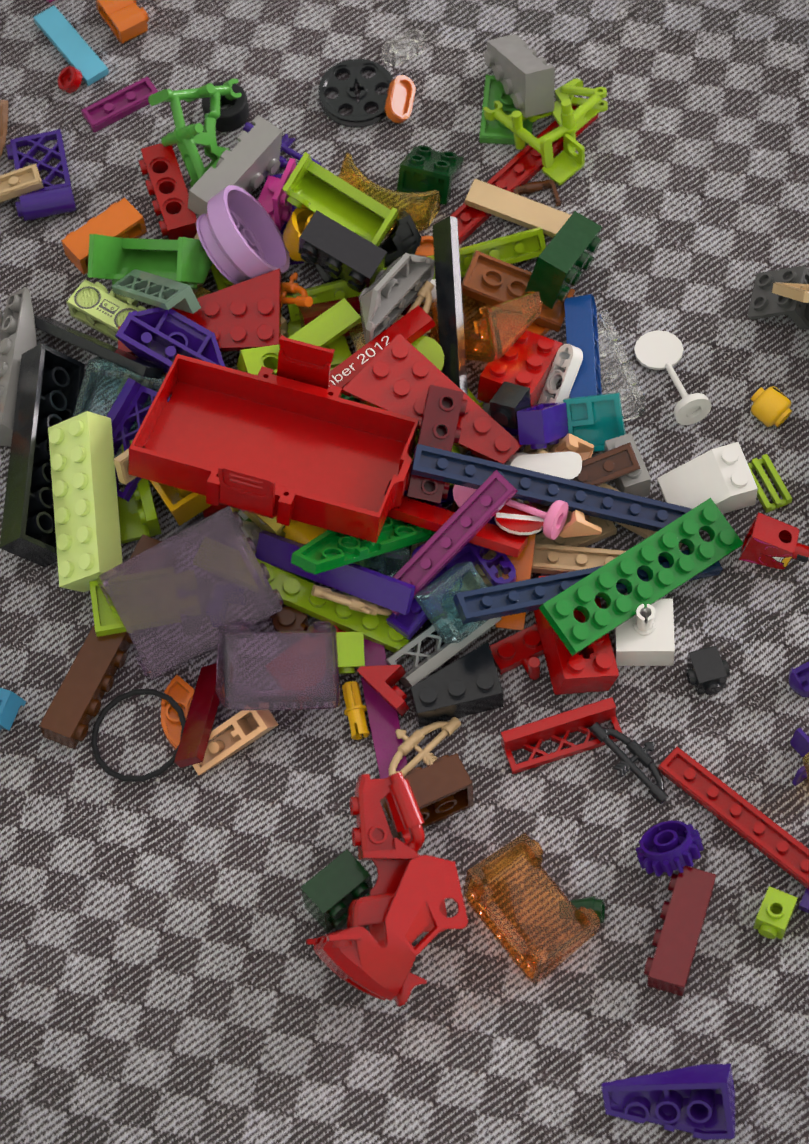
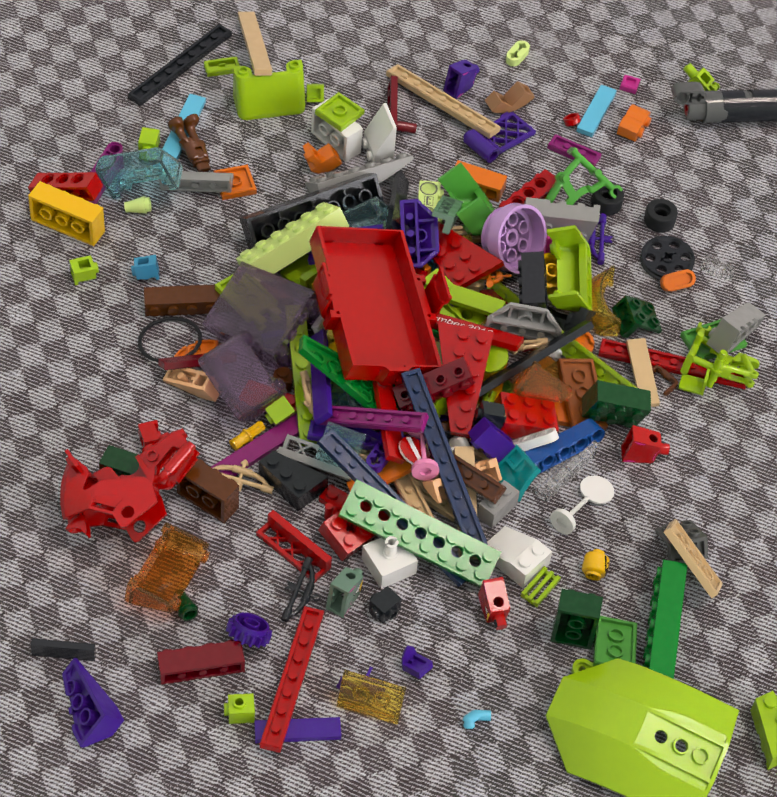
camera: 50 degrees right, 10 degrees down
red slope [356,665,410,716] -> none
white sticker [510,451,582,480] -> none
none -> black tile [30,638,96,661]
none -> red brick [138,420,161,448]
none -> sand green torso [326,567,364,618]
none -> red torso [621,425,670,463]
none -> black tyre [644,199,678,233]

